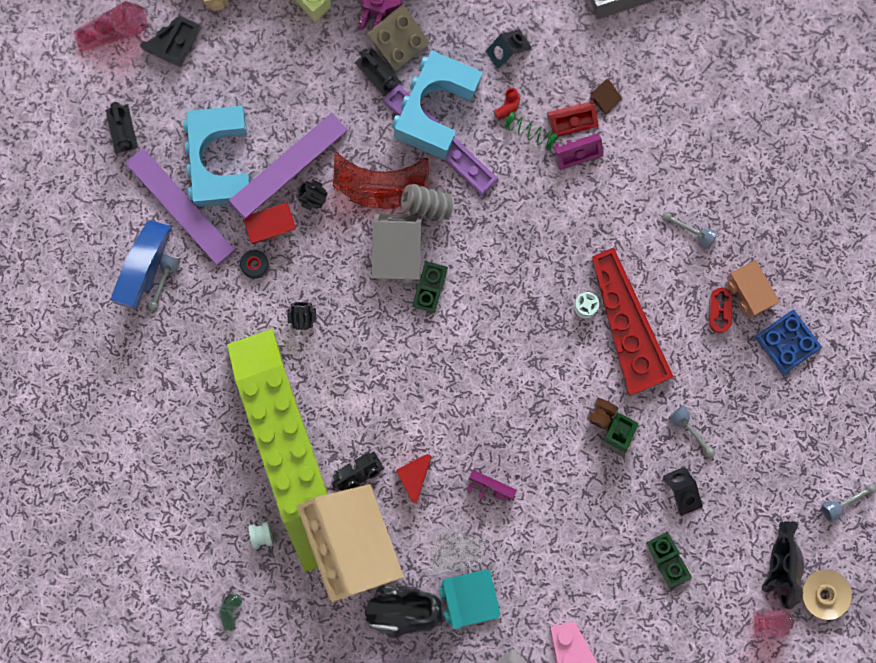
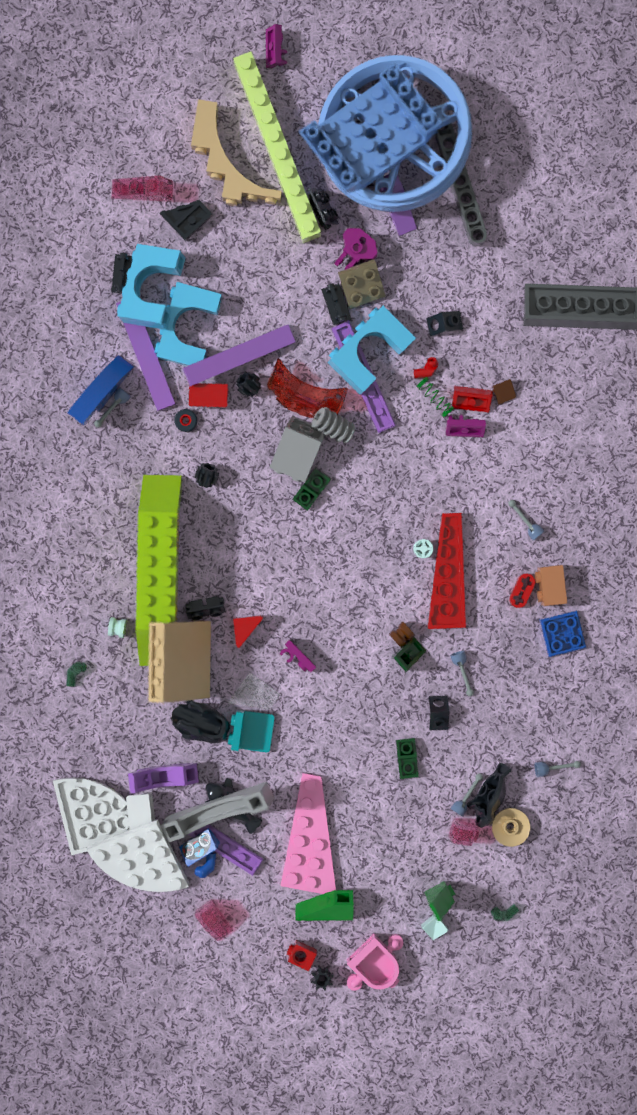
camera: 20 degrees right, 10 degrees up
none -> medium azure arch [117,244,186,330]
none -> hinge [450,773,483,817]

